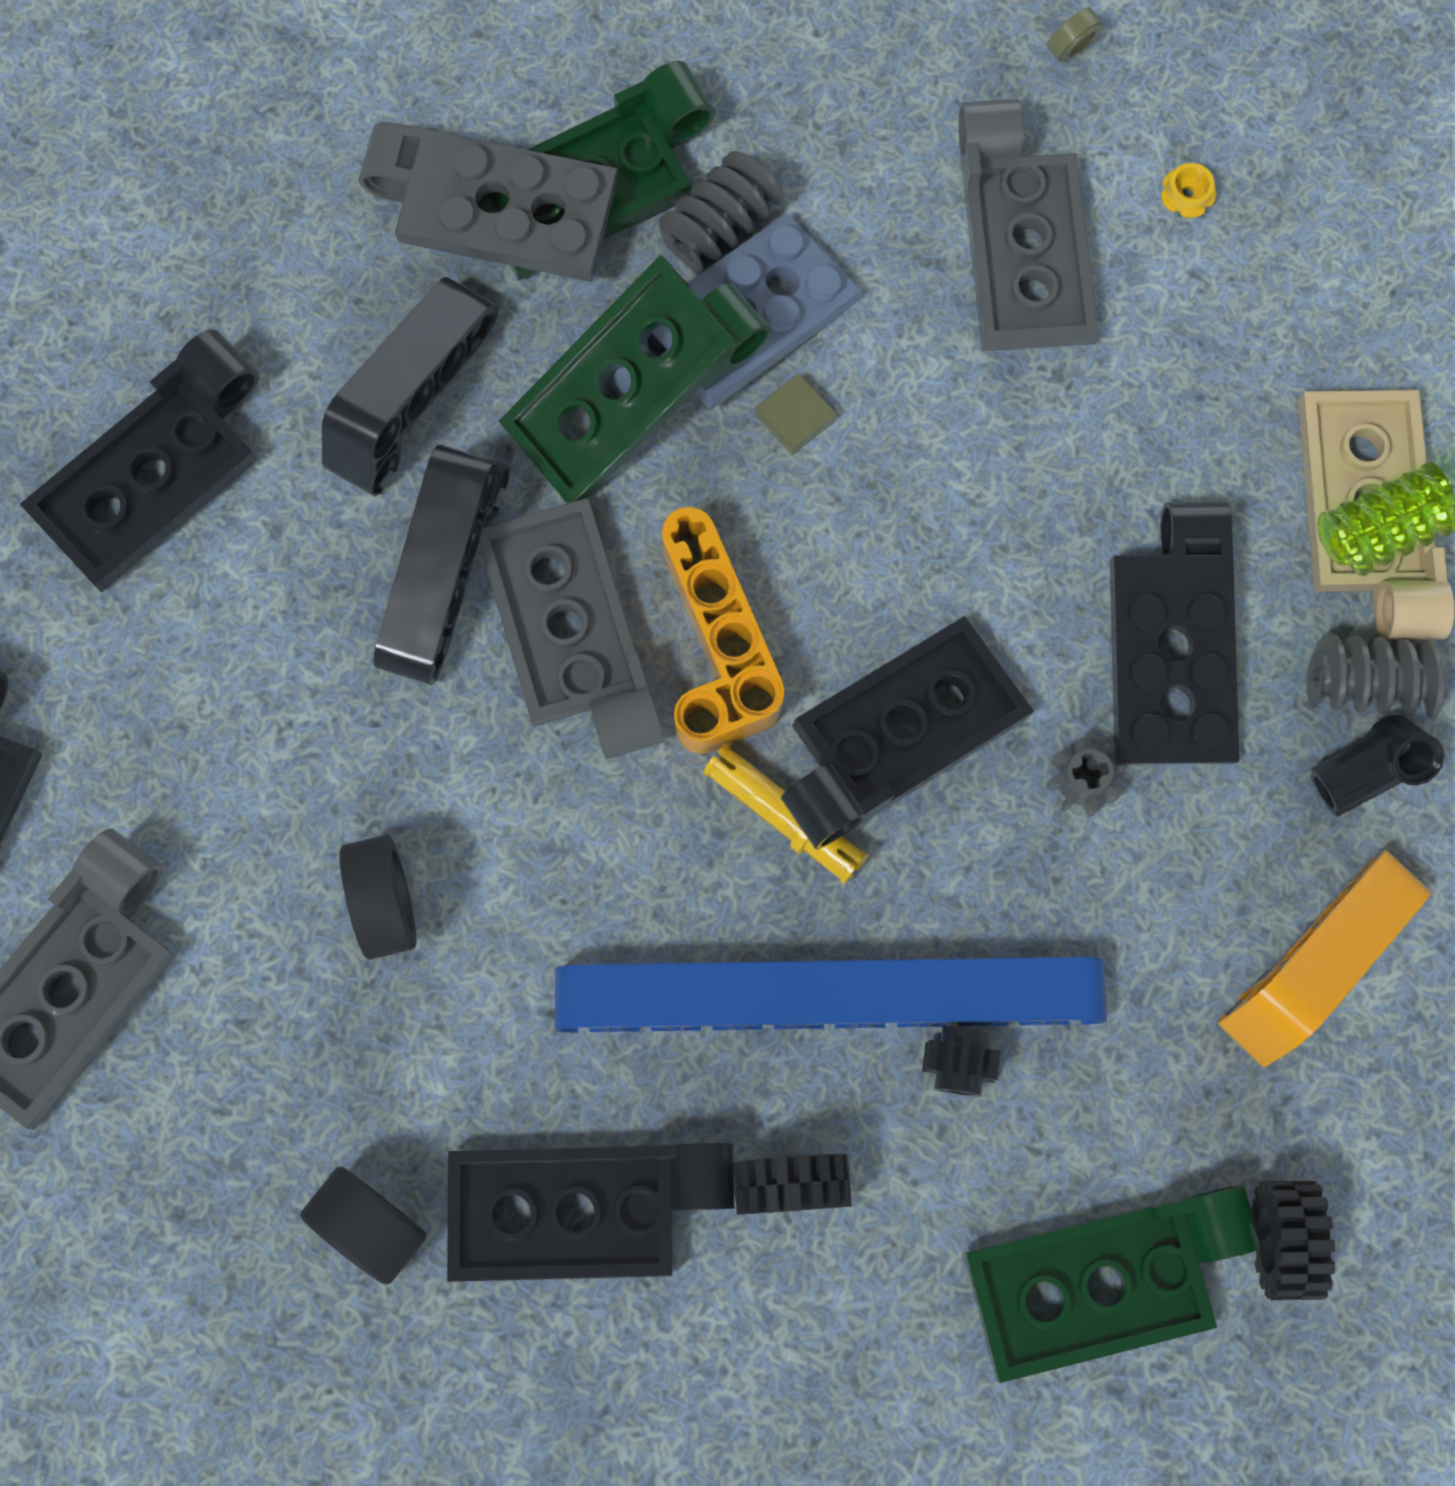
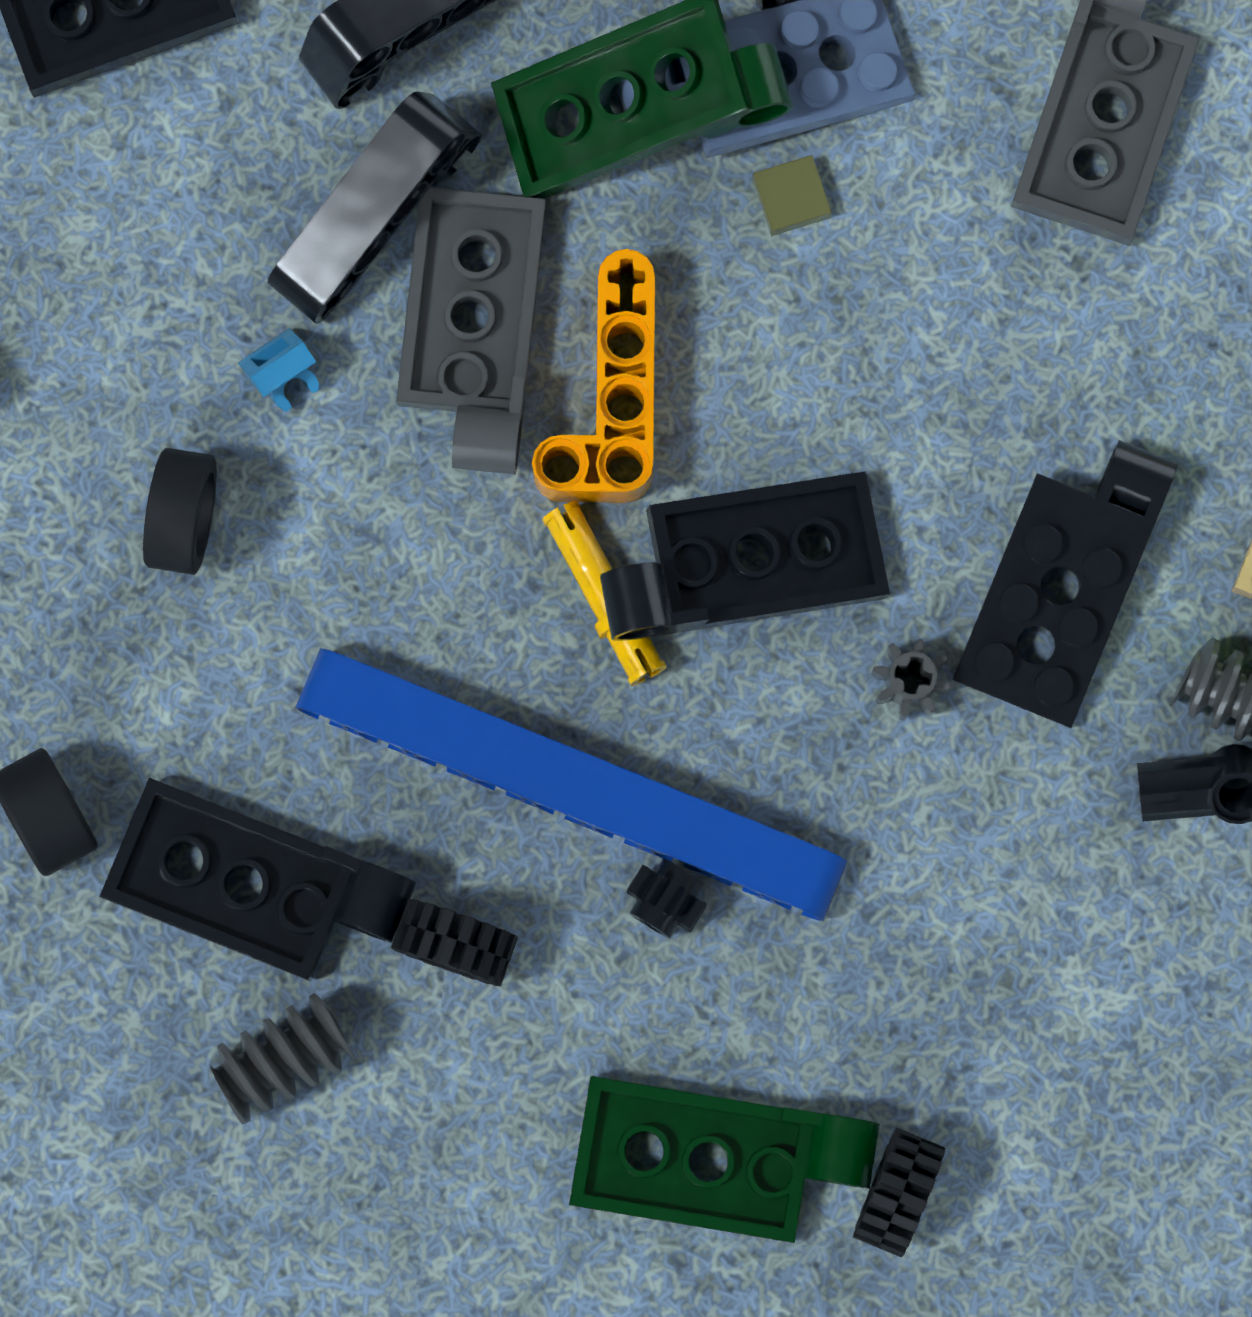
camera: 25 degrees right, 5 degrees up
light orange beam [1217,849,1432,1068] -> none
none -> dark grey piece [210,993,357,1124]
none -> dark azure tile [238,328,319,412]

